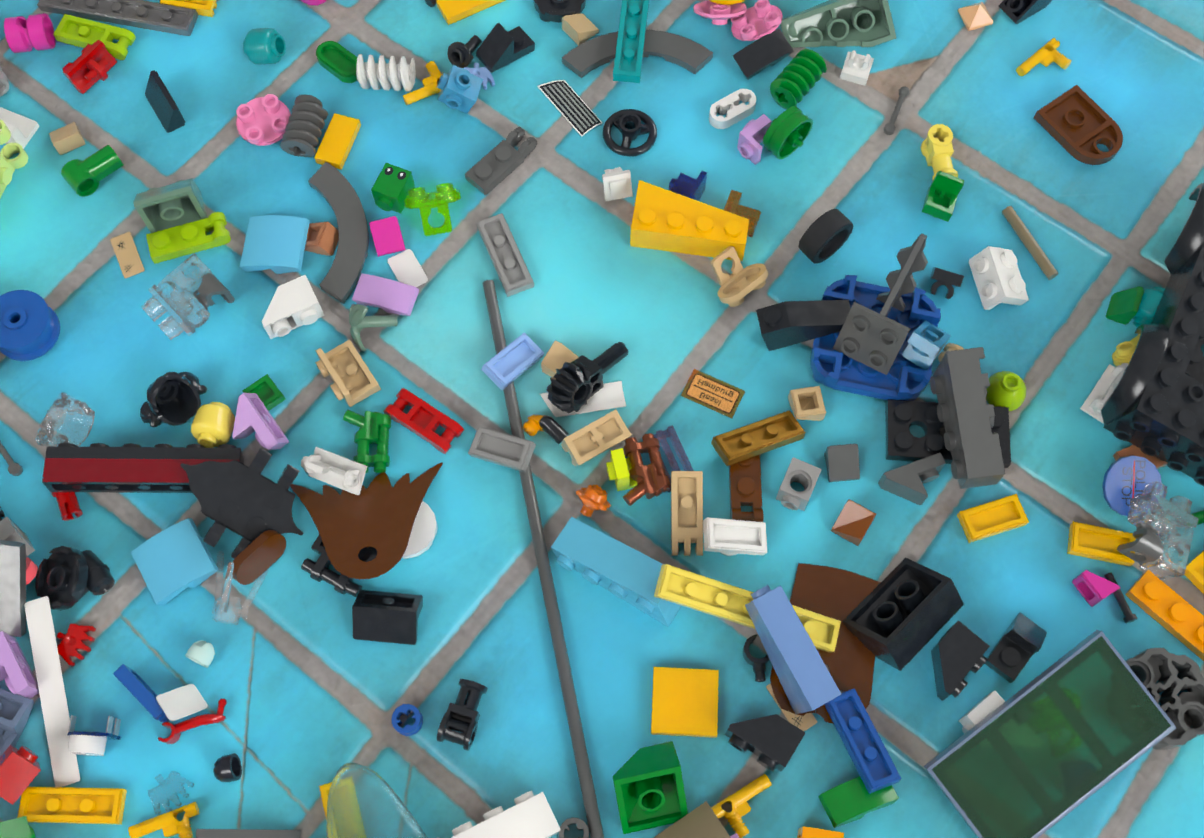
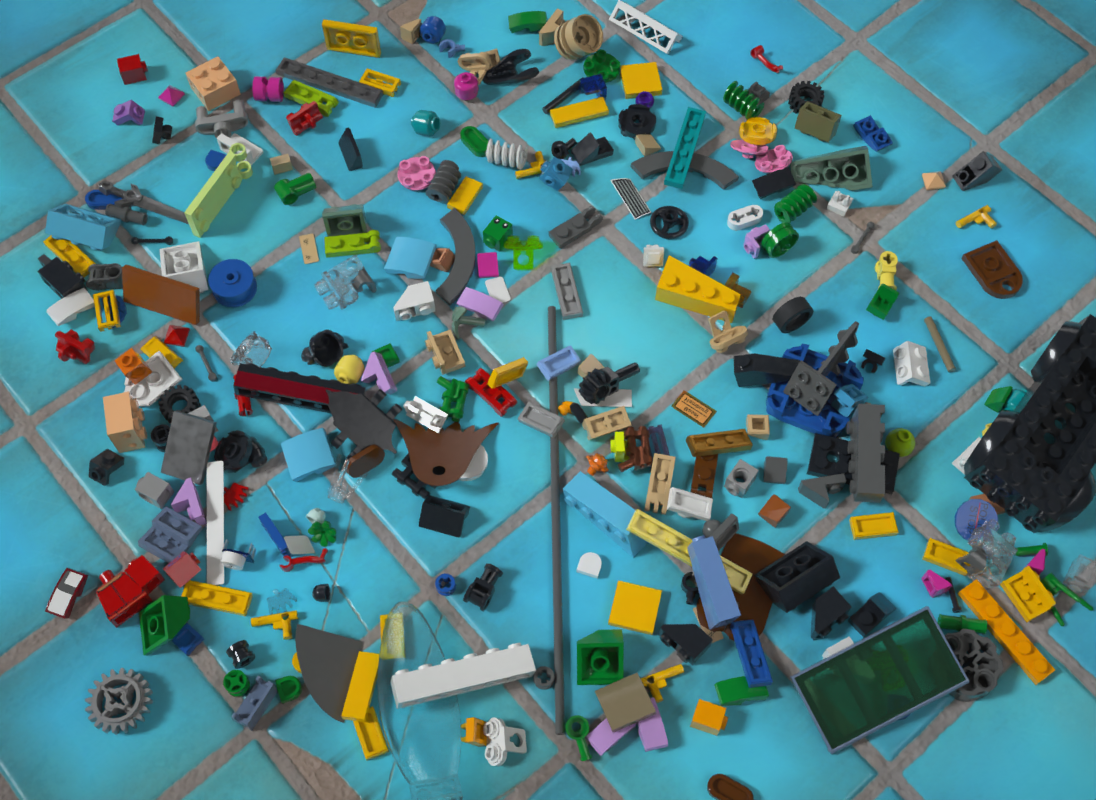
camera: 10 degrees right, 5 degrees down
none -> green plant [308,521,336,547]
none -> yellow tile [487,357,528,388]
none -> white tile [576,552,602,579]
none -> dark grey tile [702,513,739,551]
none -> green pin [938,614,987,635]

